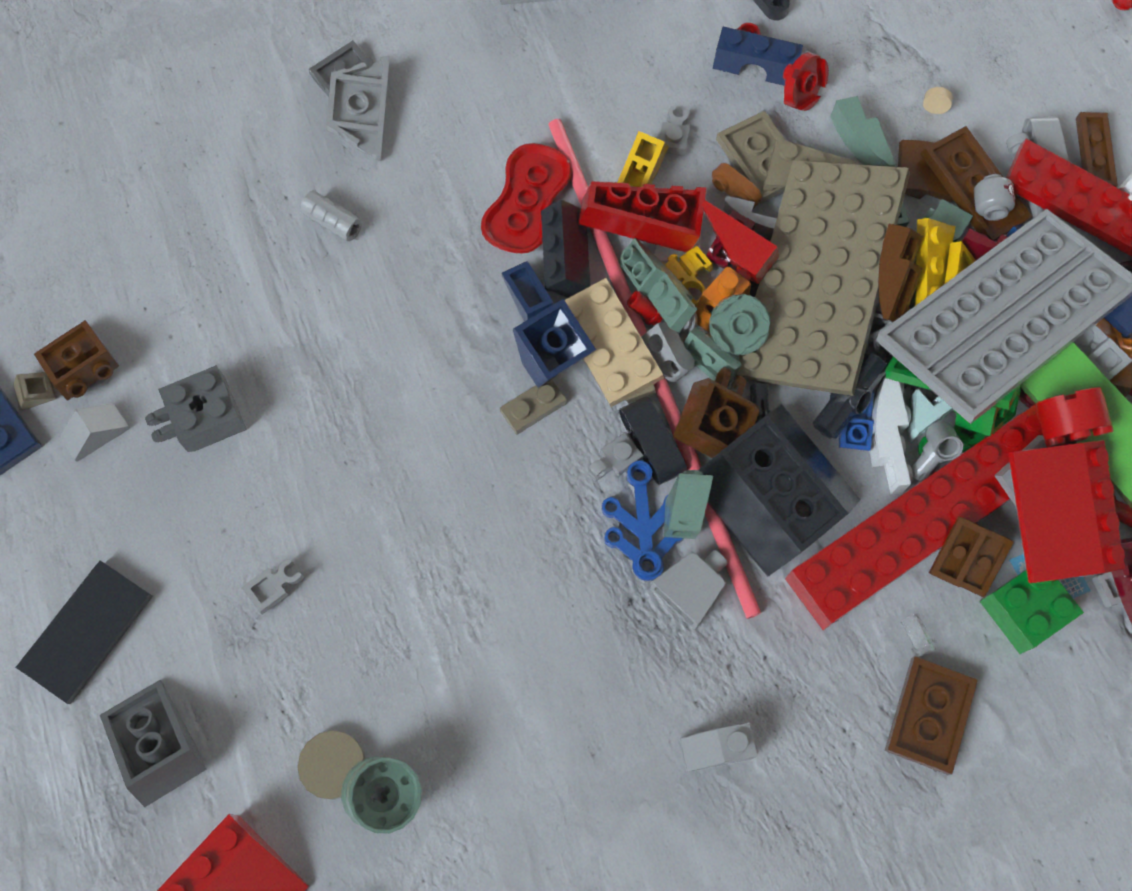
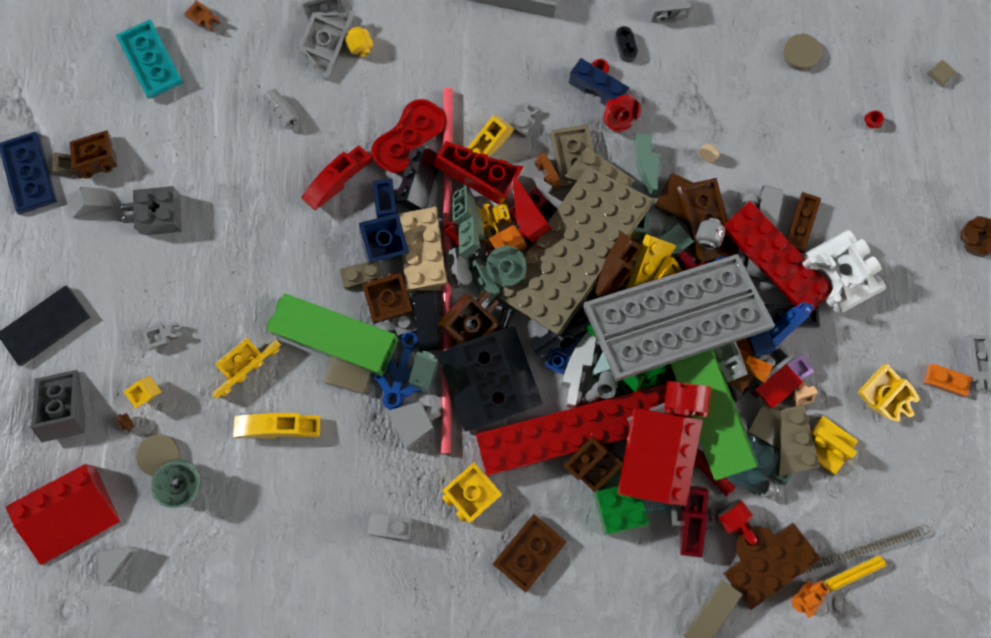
camera: 20 degrees right, 5 degrees up
none -> teal plate [116,19,183,100]
none -> reddish brown plate [116,413,135,433]
none -> yellow brick [123,375,162,409]
none -> dark orange plate [184,0,221,32]
none -> yellow bracket [212,337,281,399]
none -> yellow slope [233,413,320,439]
none -> bright green brick [267,293,399,377]
none -> red slope [301,145,372,211]
none -> dark tan slope [323,358,372,394]
none -> yellow head [345,26,373,57]
none -> reddish brown plate [362,272,413,324]
none -> yellow plate [441,462,502,524]

